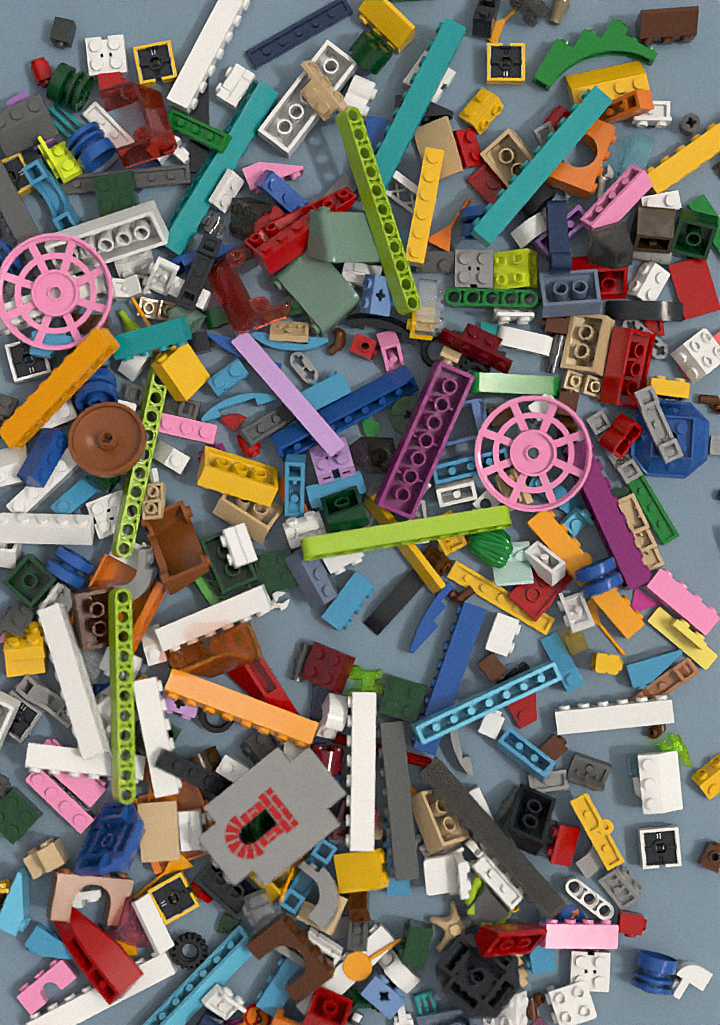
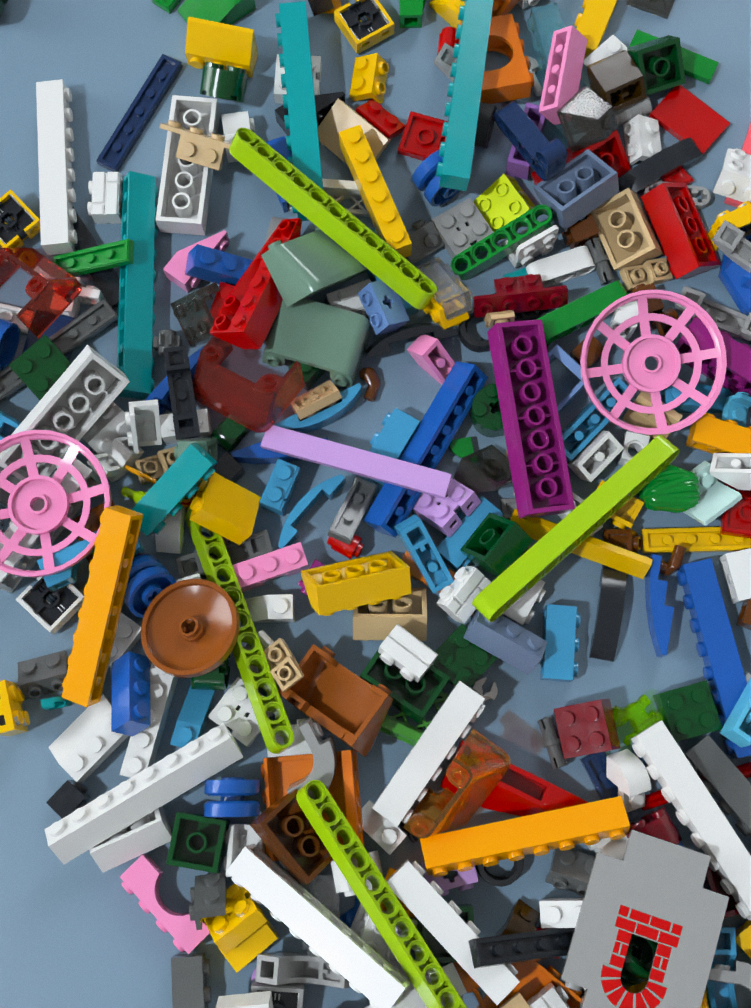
camera: 25 degrees left, 10 degrees down
white bracket [208,169,245,214] -> none
red tile [220,413,247,433] -> none
light grey beam [290,352,319,384] -> none
red brick [349,333,379,361] -> none
orange piece [428,197,471,253] -> none
tan slope [480,128,535,187] -> none
white brick [510,211,547,249] -> none
red brick [598,413,643,459] -> none

